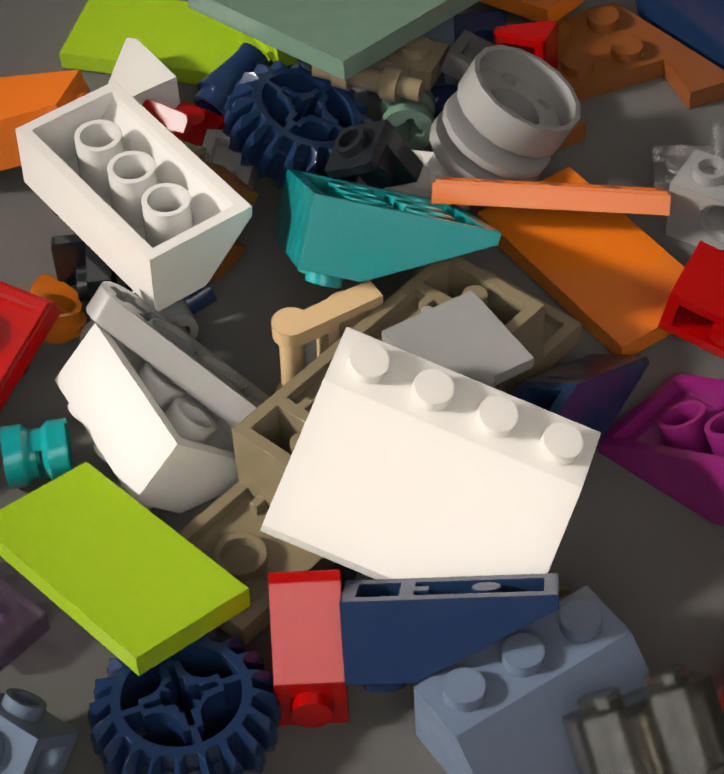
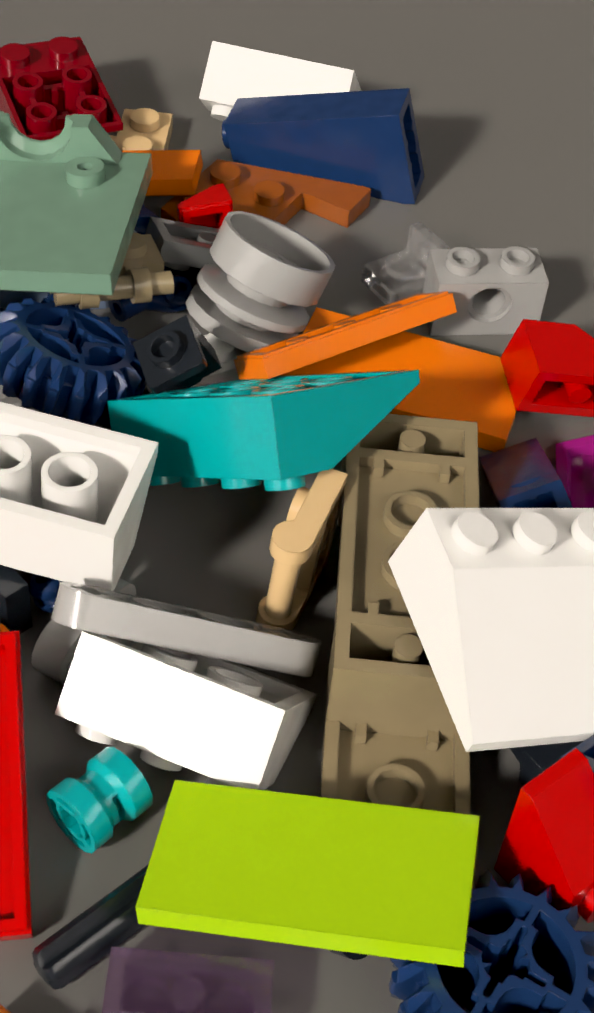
camera: 45 degrees left, 0 degrees up
sand green wheel [381,90,435,150] -> none
light grey piece [382,290,534,388] -> none

